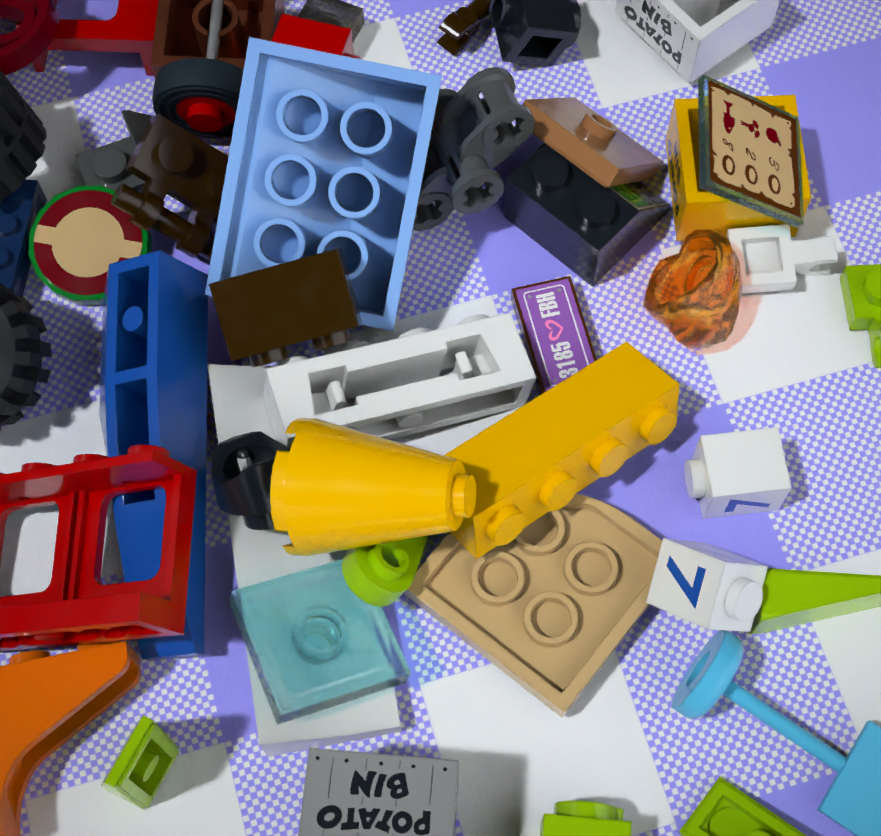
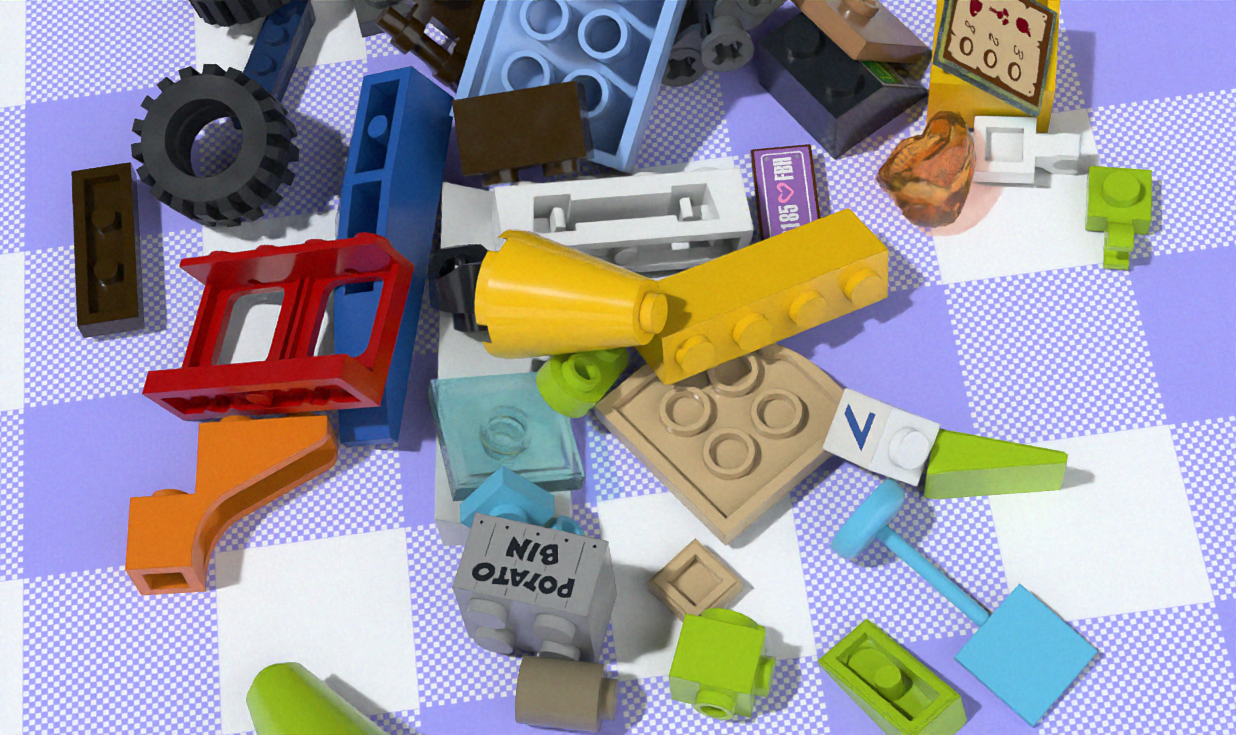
camera: 15 degrees right, 5 degrees down
tile [29,185,152,306] -> none
lime slope [101,715,180,810] -> none
white brick [684,427,792,519] -> none
none -> medium azure plate [460,465,585,536]
none -> tan tile [648,538,742,622]

